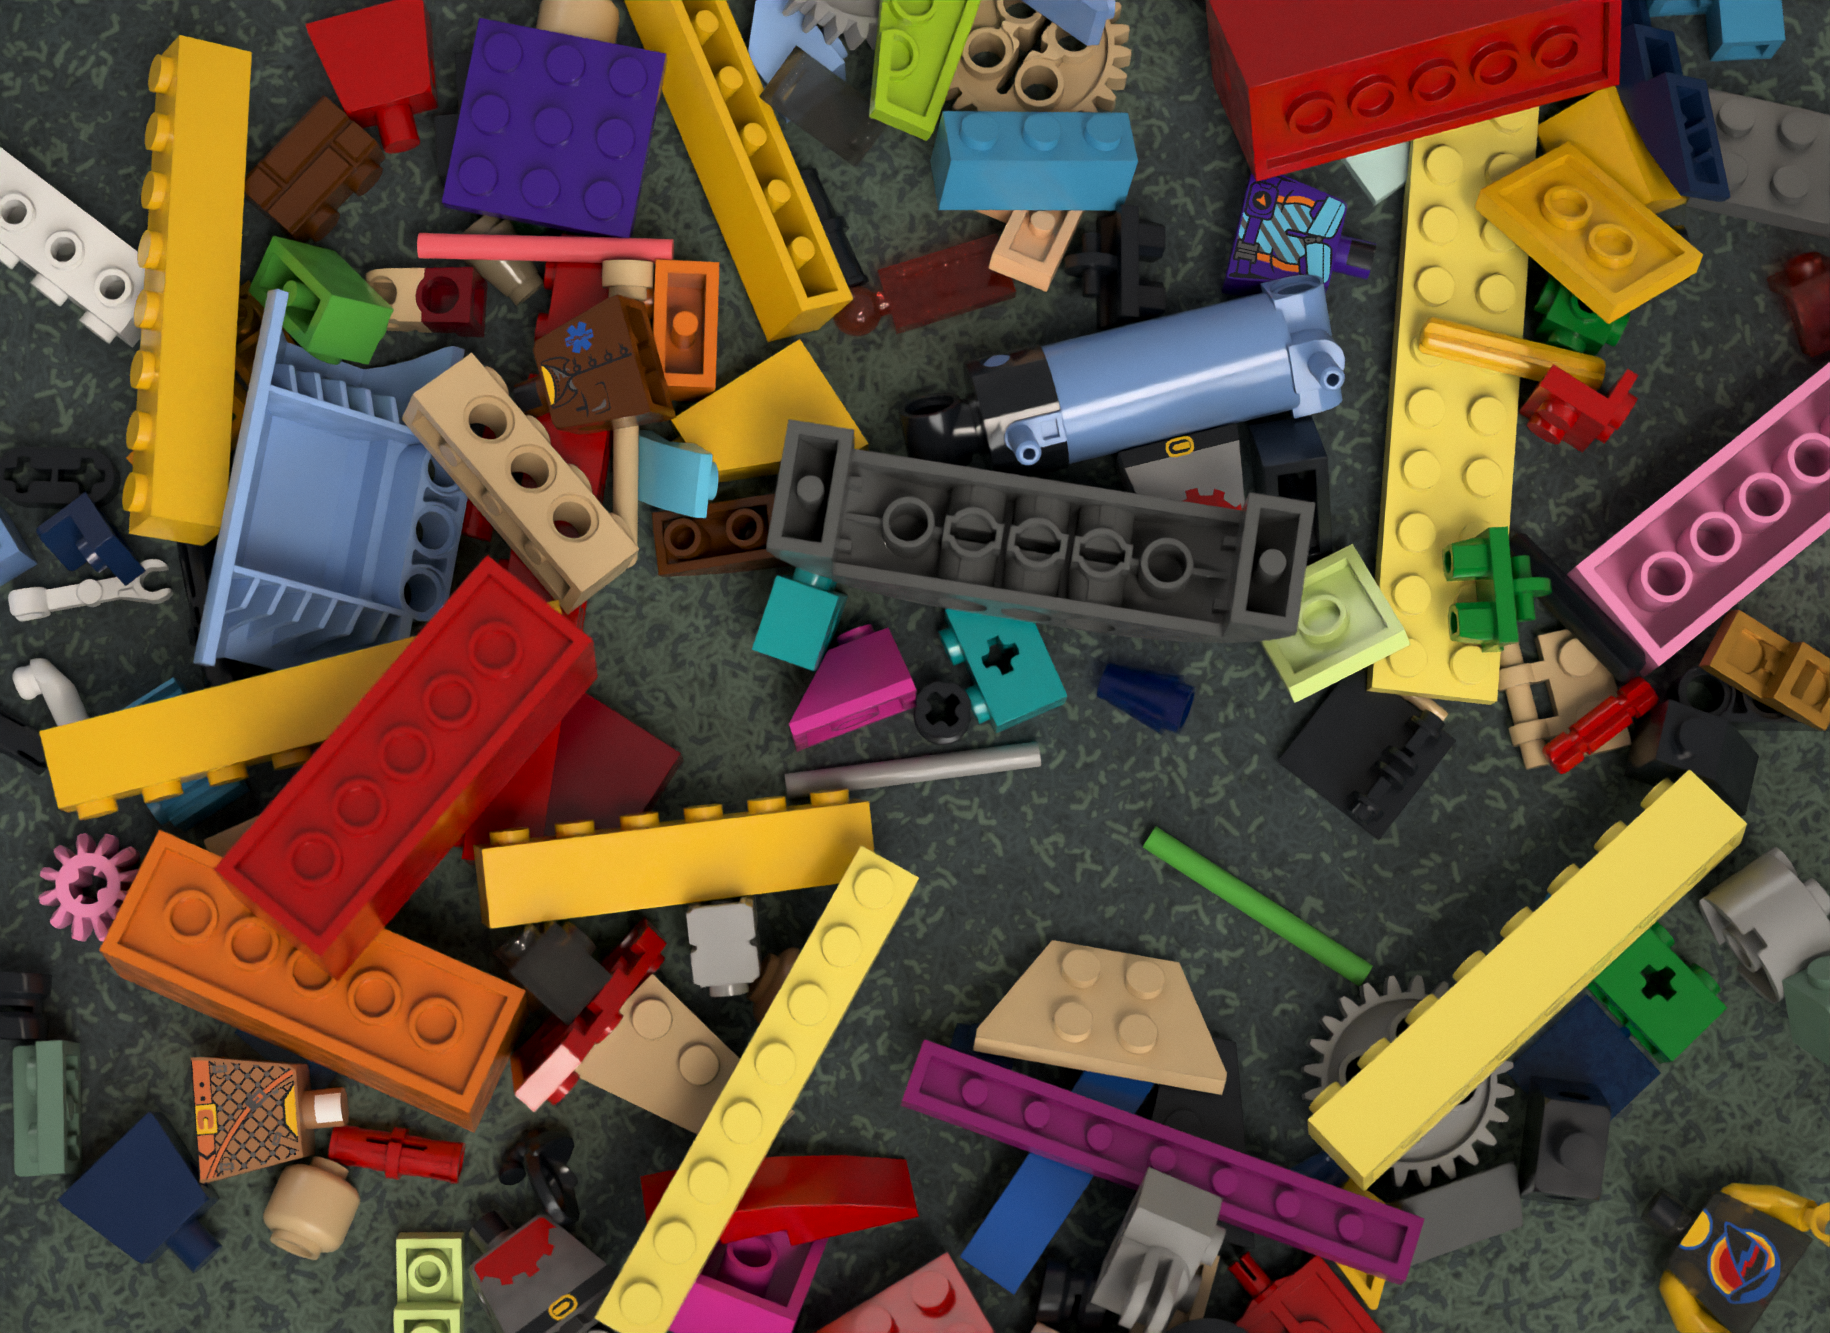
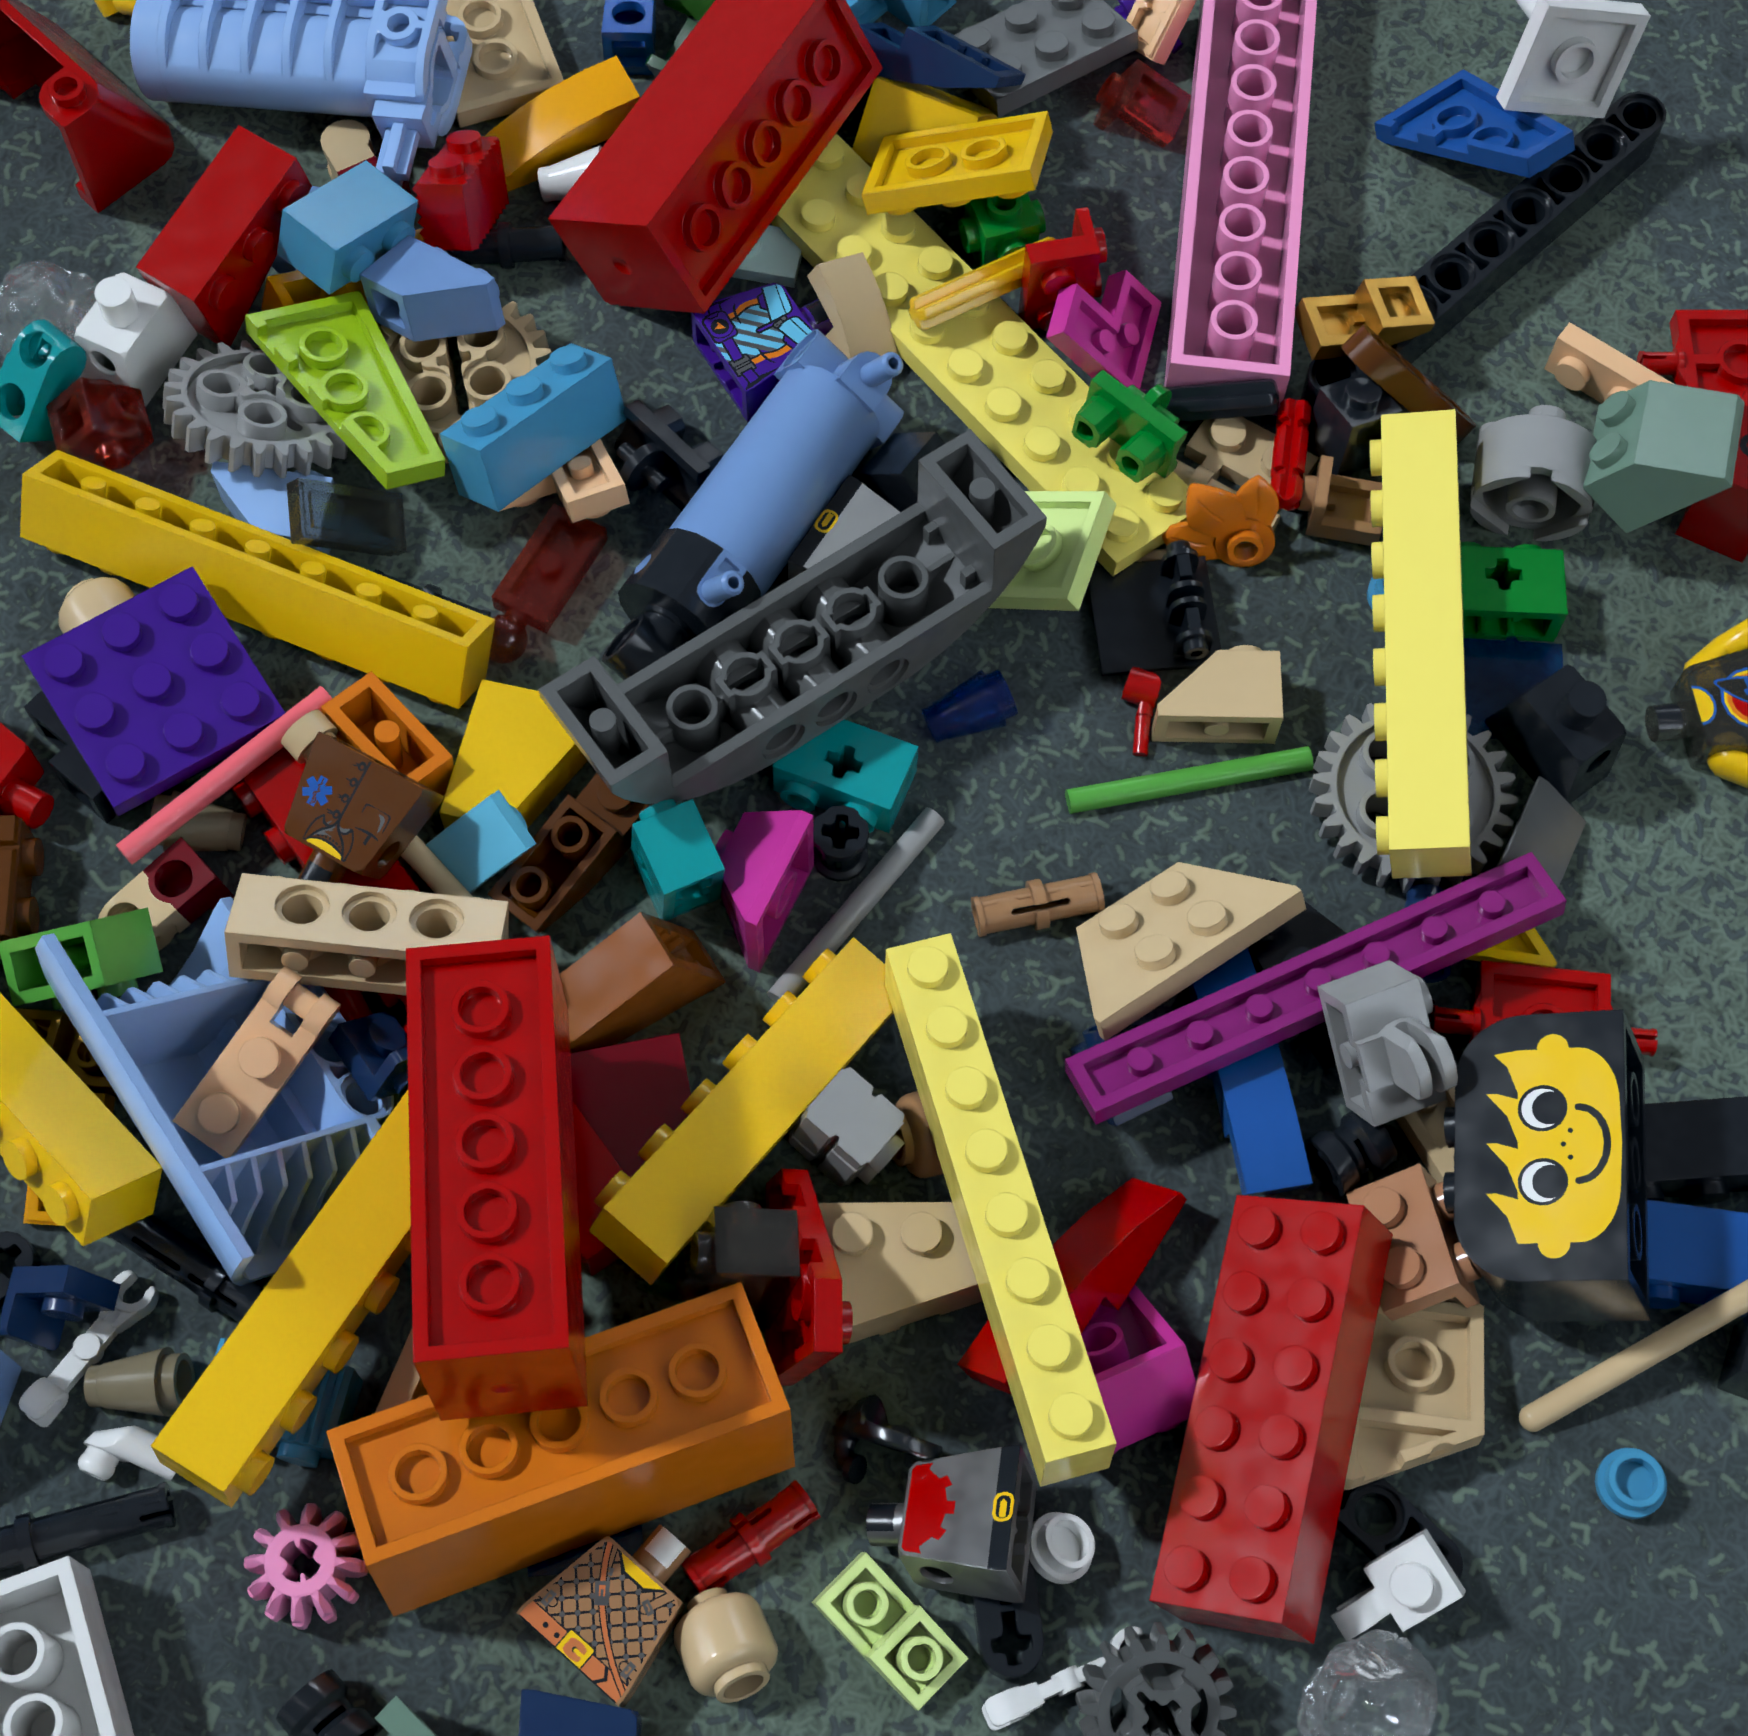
camera: 45 degrees left, 15 degrees down
none -> dark tan cone [84,1347,195,1417]
none -> light nougat plate [172,966,341,1158]
none -> dark blue bracket [328,1010,408,1102]
none -> dark orange slope [559,912,726,1053]
none -> tan slope [807,252,897,359]
none -> medium nougat pin [971,872,1105,937]
none -> dark pink plate [1046,270,1162,389]
none -> red hand [1121,667,1161,757]
none -> tan slope [1151,645,1284,744]
none -> orange plate [1162,475,1279,567]
none -> medium nougat bracket [1298,455,1382,546]
none -> reddish brown beam [1341,324,1476,445]

